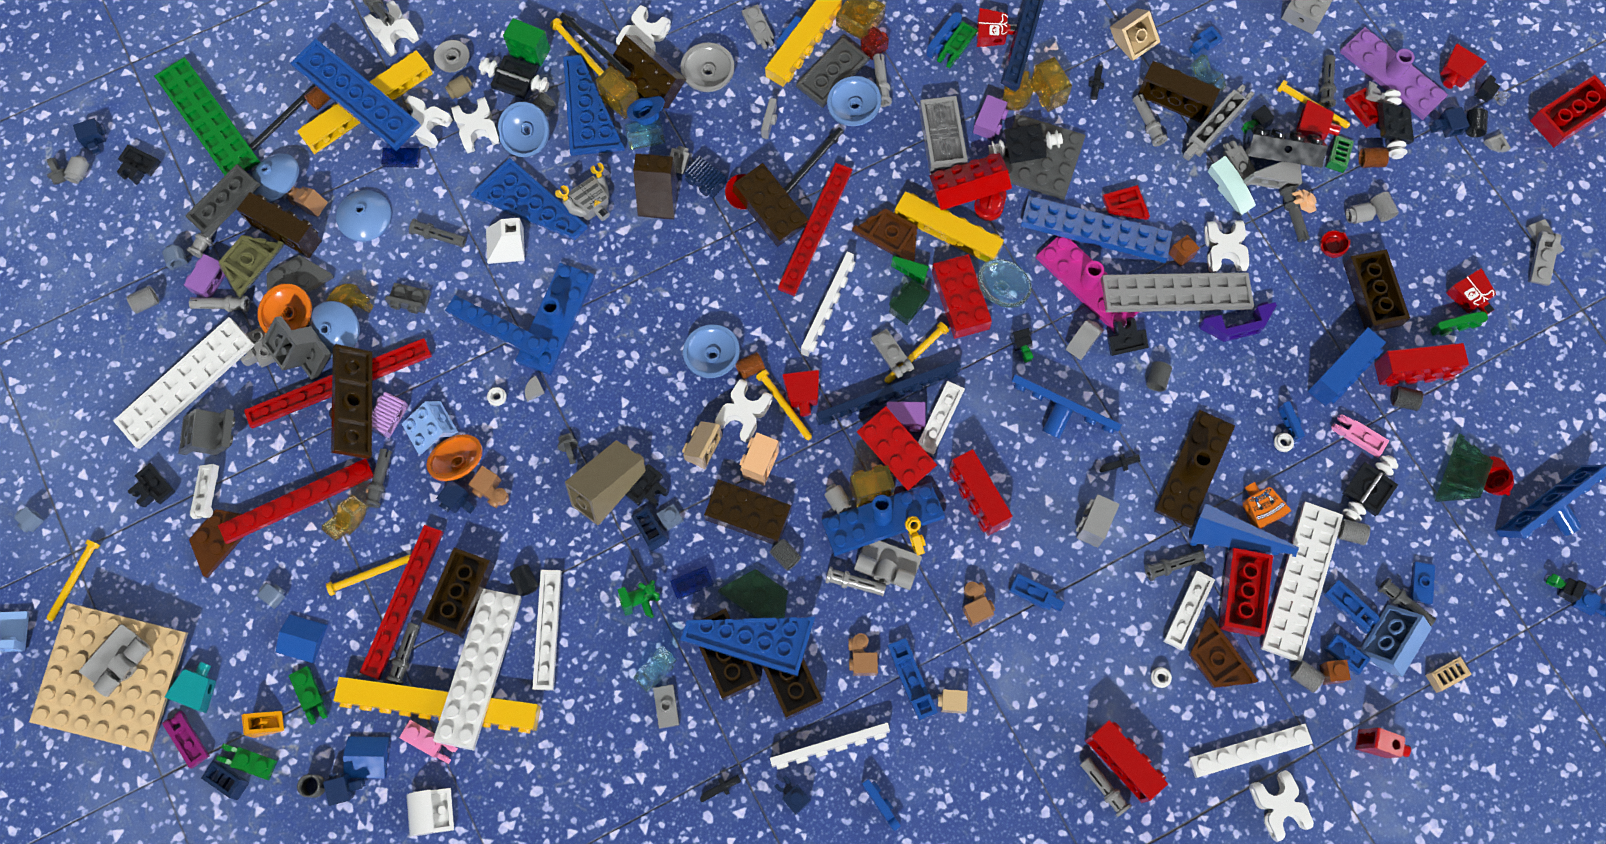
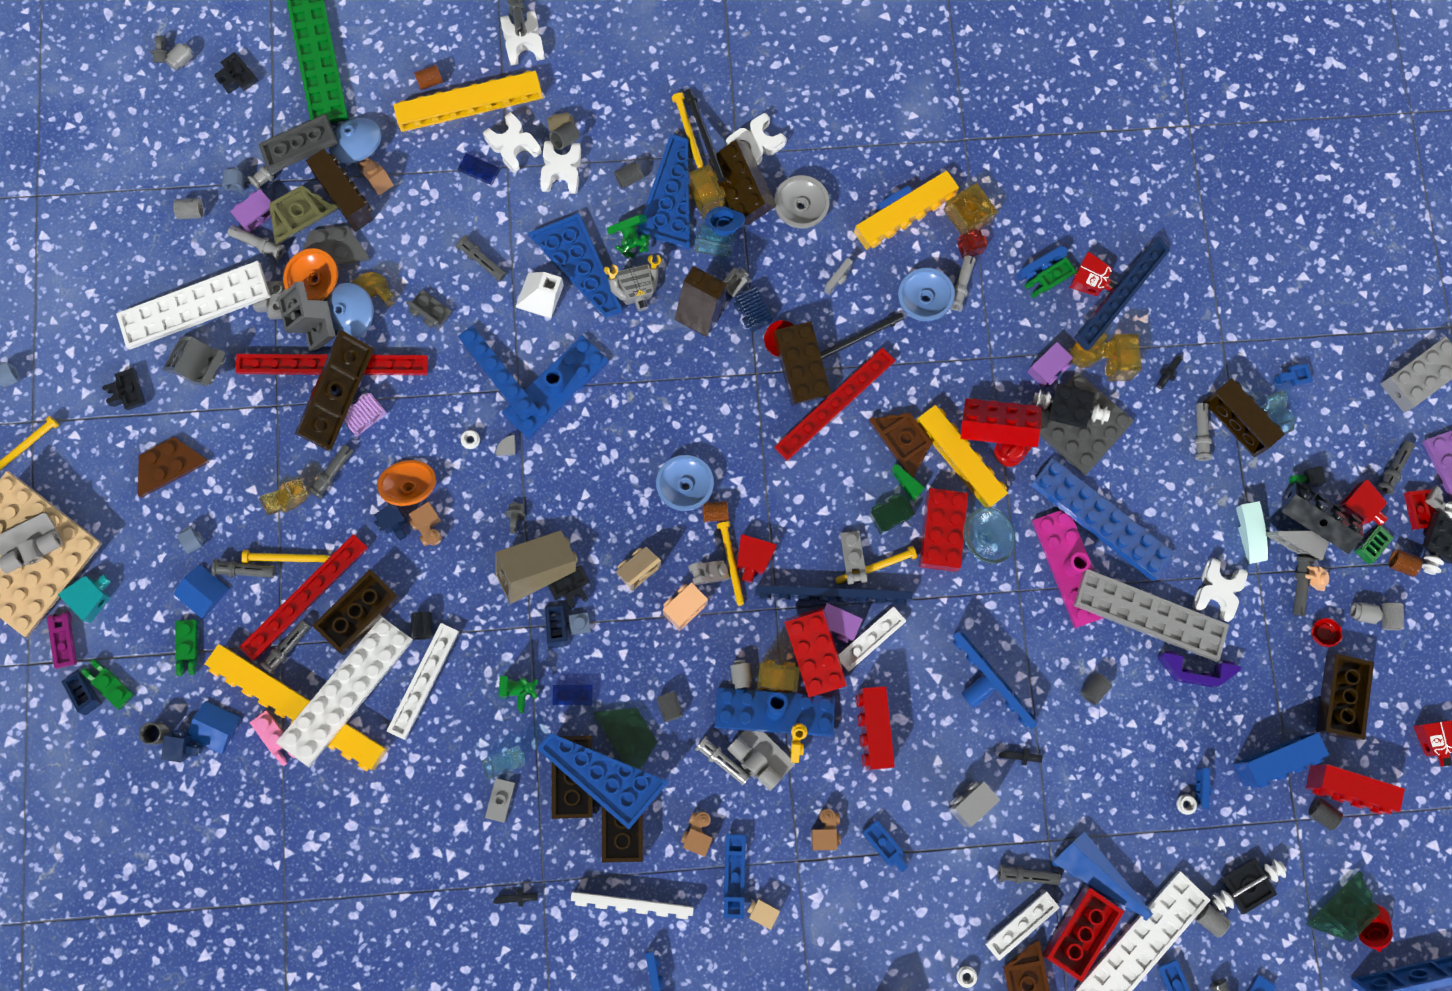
camera: 15 degrees right, 5 degrees up
dark blue brick [73,118,106,156] -> none
white plate [190,464,219,519] -> none
red plate [218,458,373,544] -> none
light orange slope [242,711,284,738] -> none
black bar [249,84,315,151] -> none
blue plate [290,38,421,151] -> none
medium blue dish [336,190,392,242] -> none
light blue bracket [402,401,458,454] -> none
white brick [407,788,454,837] -> none
light grey dish [434,40,470,72] -> none
black plate [479,55,549,99] -> none
medium blue dish [498,102,549,157] -> none
green brick [503,18,550,67] -> none
dark brown brick [704,479,792,545] -> none
white piece [715,379,773,443] -> none
light grey hinge [742,4,774,50] -> none
dark blue brick [774,776,811,815] -> none
dark grey tile [796,37,870,108] -> none
white plate [801,252,856,357] -> none
brick [919,96,968,175] -> none
black piece [1010,328,1033,363] -> none
light grey brick [1065,319,1104,360] -> none
red wing [1102,185,1150,220] -> none
black plate [1107,317,1149,356] -> none
tan slope [1110,8,1160,61] -> none
dark brown plate [1154,410,1235,528] -> none
dark orange brick [1169,234,1200,267] -> none
light grey hinge [1183,84,1255,161] -> none
light grey hinge [1223,140,1256,186] -> none
orange torso [1242,482,1291,529] -> none
yellow bar [1277,80,1350,128] -> none
bright pink hinge [1331,414,1389,458] -> none
green hinge [1430,311,1488,336] -> none
none -> dark grey pin [211,558,275,579]
none -> dark grey piece [549,122,579,150]
none -> green piece [606,215,651,258]
none -> light grey plate [688,561,730,585]

